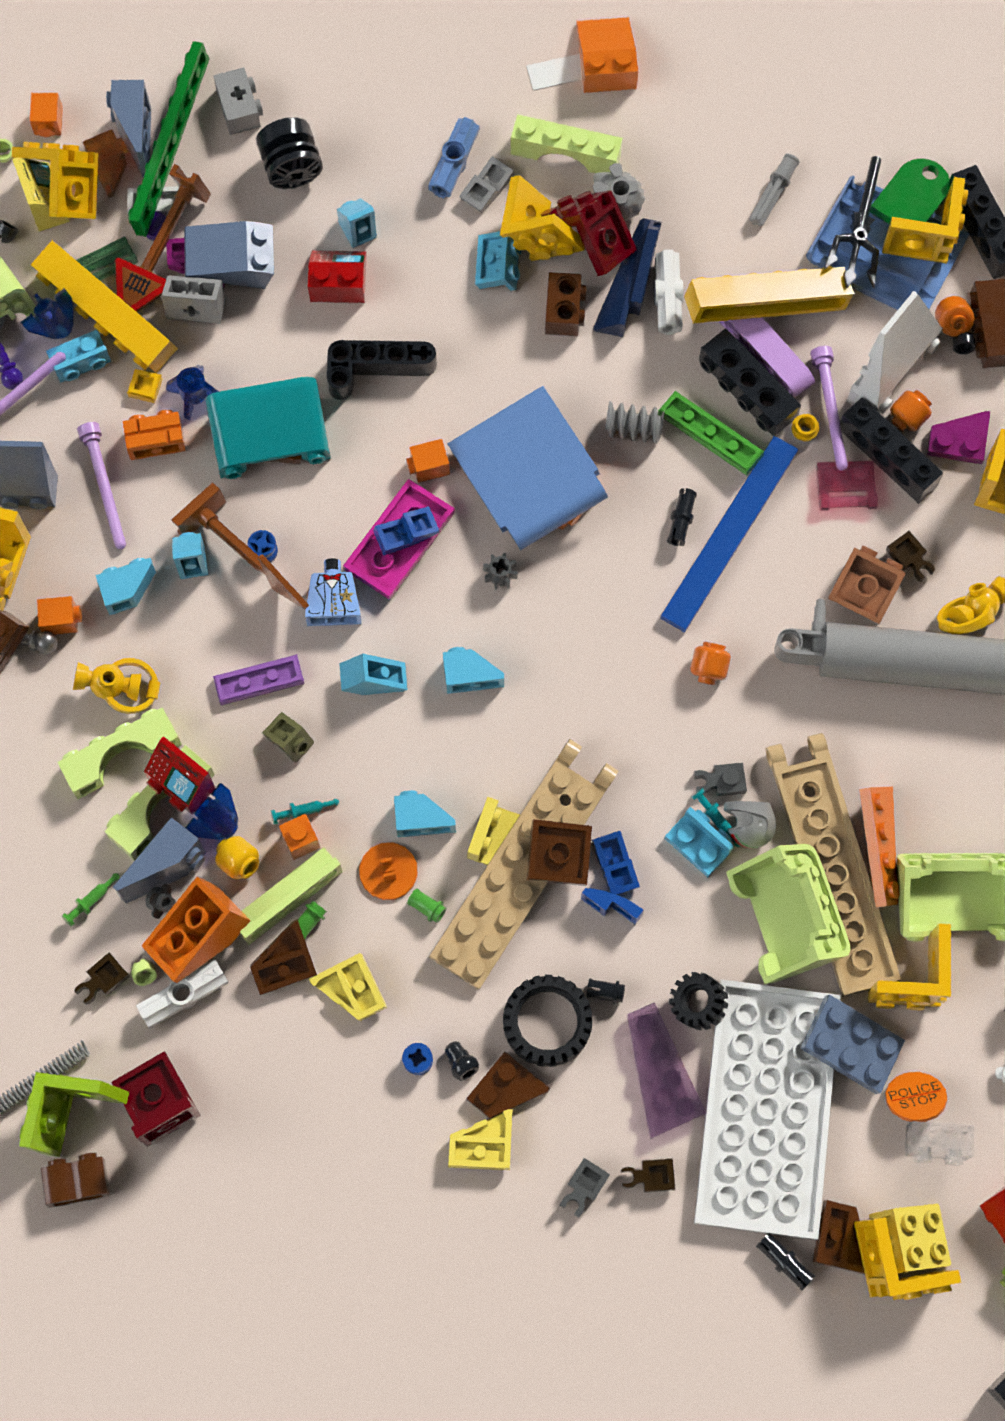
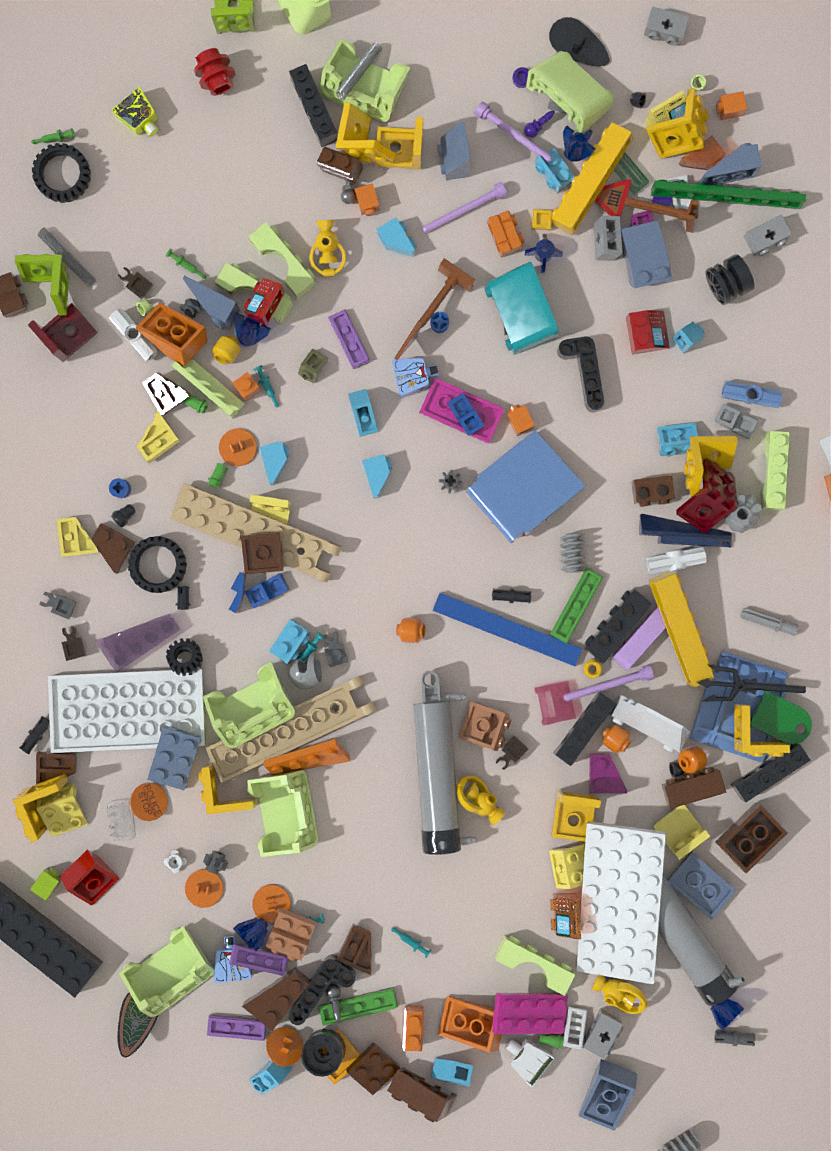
camera: 80 degrees right, 15 degrees up
medium azure slope [172,532,209,579] -> none

